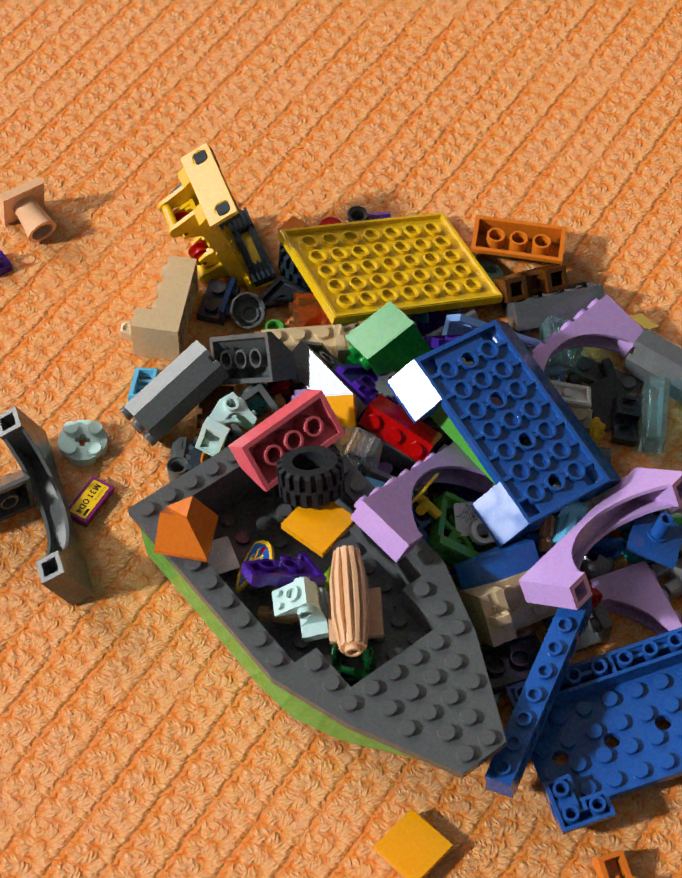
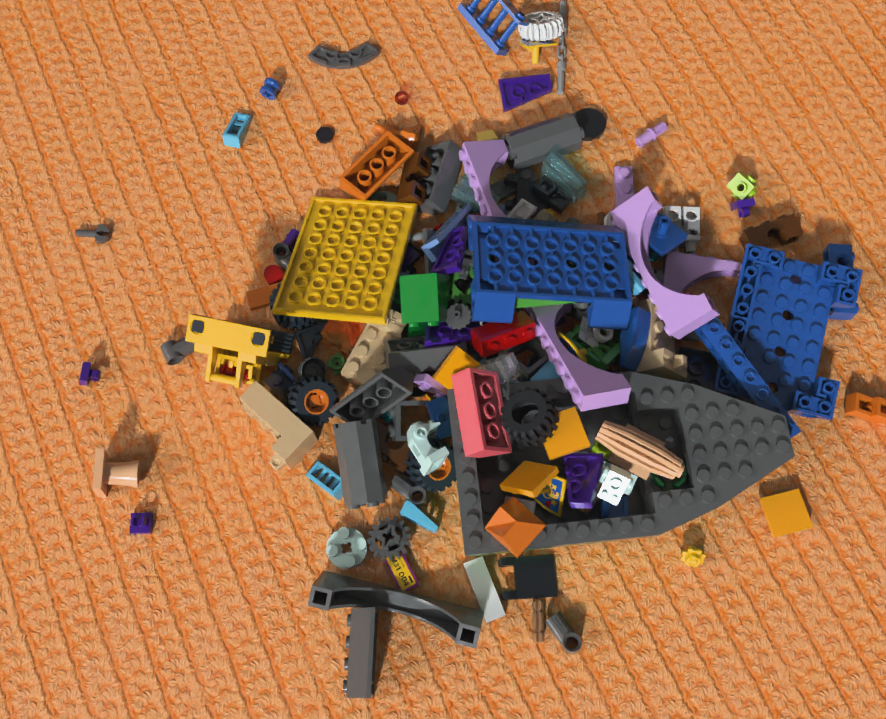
camera: 55 degrees left, 15 degrees up
none -> dark grey bar [75,224,111,244]
none -> dark purple tile [79,361,100,386]
none -> medium azure slope [222,112,252,148]
none -> blue wheel [259,78,281,100]
none -> black wheel [285,375,340,426]
none -> dark grey tile [308,42,380,69]
none -> black piece [316,127,334,144]
none -> dark grey gear [367,516,412,562]
none -> orange animal [373,123,422,150]
none -> clear red hinge [395,90,409,105]
none -> medium azure slope [400,499,439,534]
none -> white tile [463,556,506,623]
none -> black flag [498,555,558,601]
none -> light orange tile [500,460,559,498]
none -> medium nougat axle [532,600,544,643]
none -> dark grey piece [545,611,582,654]
none -> blue tile [600,496,628,519]
none -> yellow plant [680,546,706,567]

